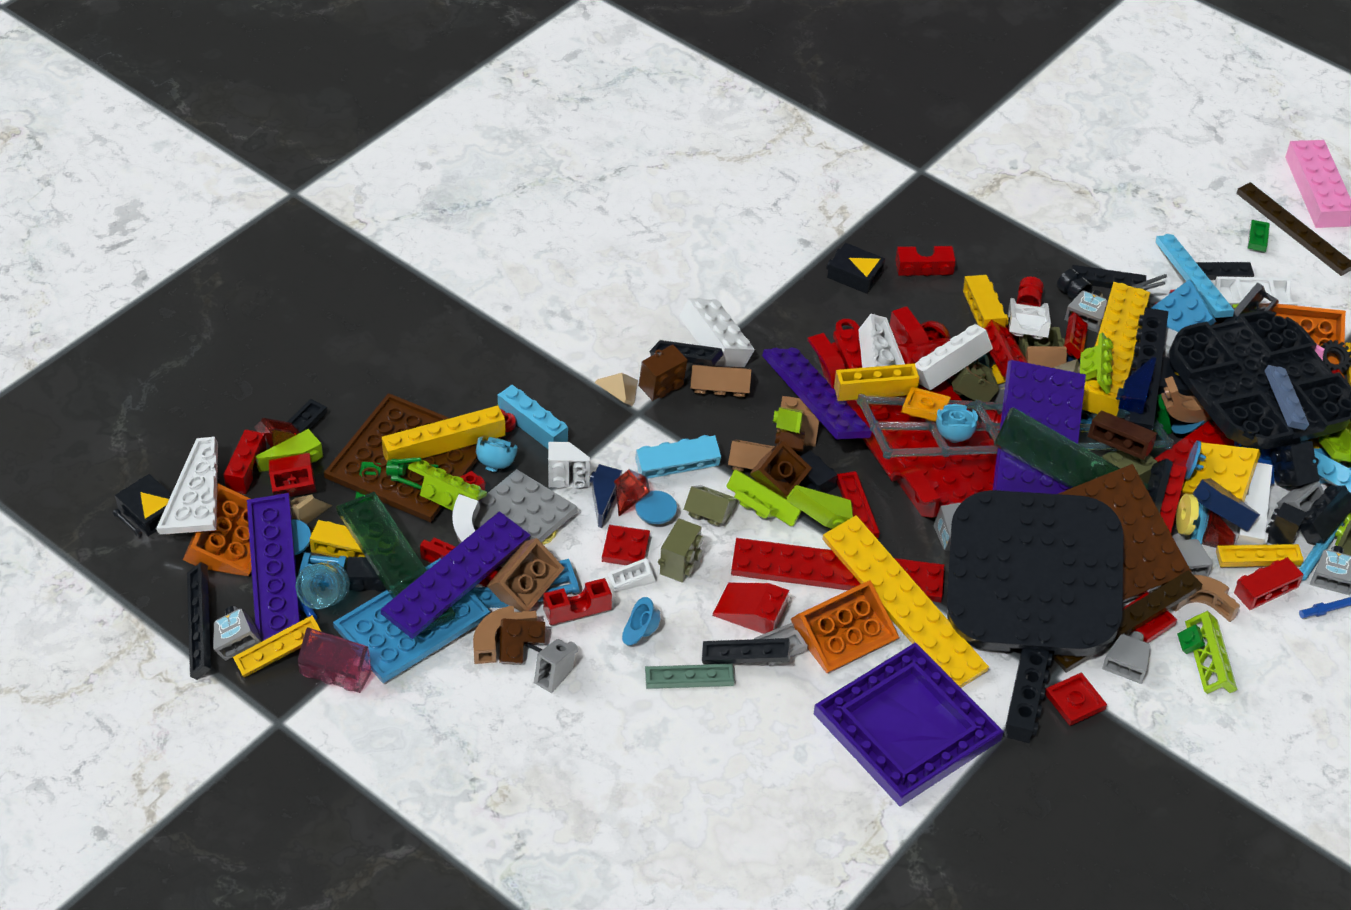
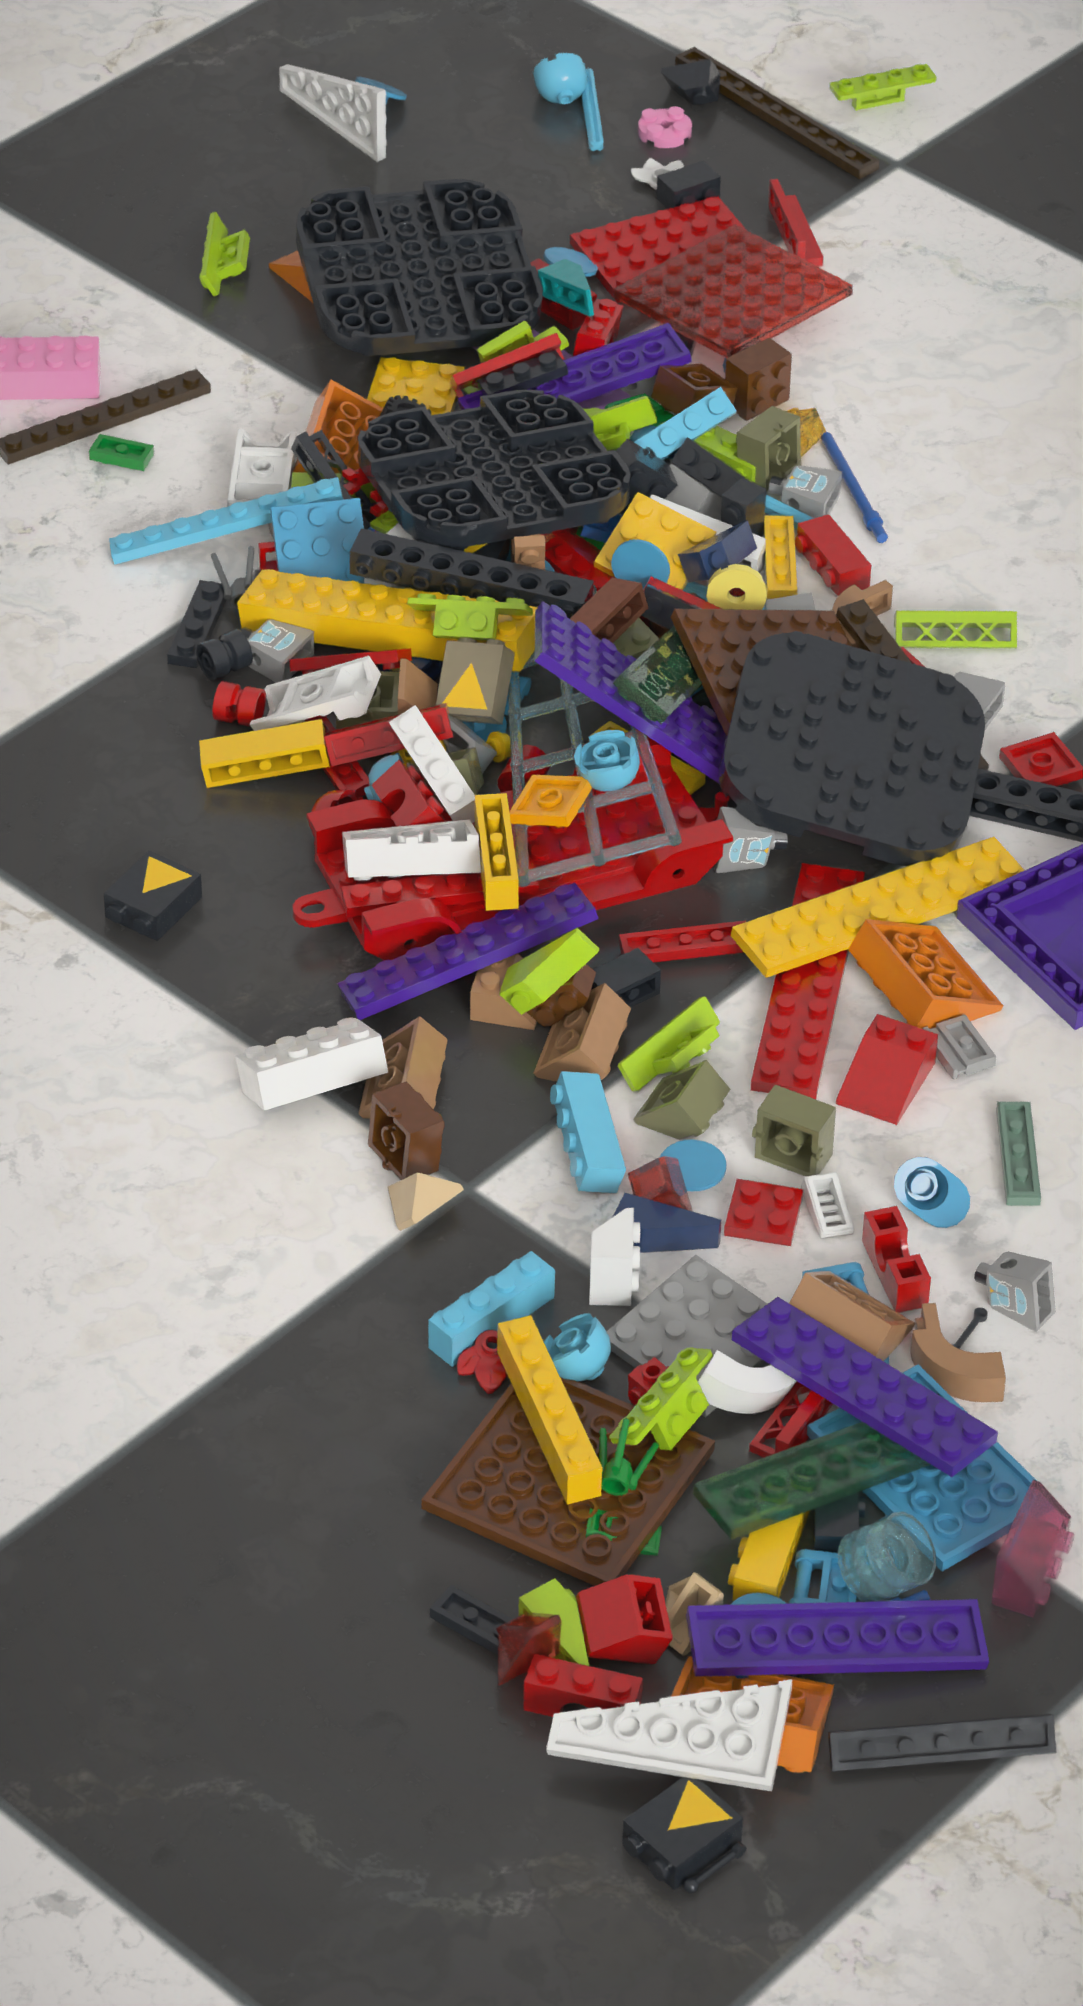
camera: 85 degrees left, 5 degrees down
light grey torso [213,606,262,661] -> none
yellow plate [233,615,323,678] -> none
reddish brown plate [499,618,545,665] -> none
black plate [649,340,724,366] -> none
black plate [702,638,790,664] -> none
reddish brown slope [750,440,812,498] -> none
lime slope [787,485,853,529] -> none
red arch [895,246,956,276] -> none
clear blue slope [1116,357,1156,414] -> none
green plate [1177,624,1205,654] -> none
black plate [1196,262,1254,280] -> none
sand blue plate [1264,365,1309,430] -> none

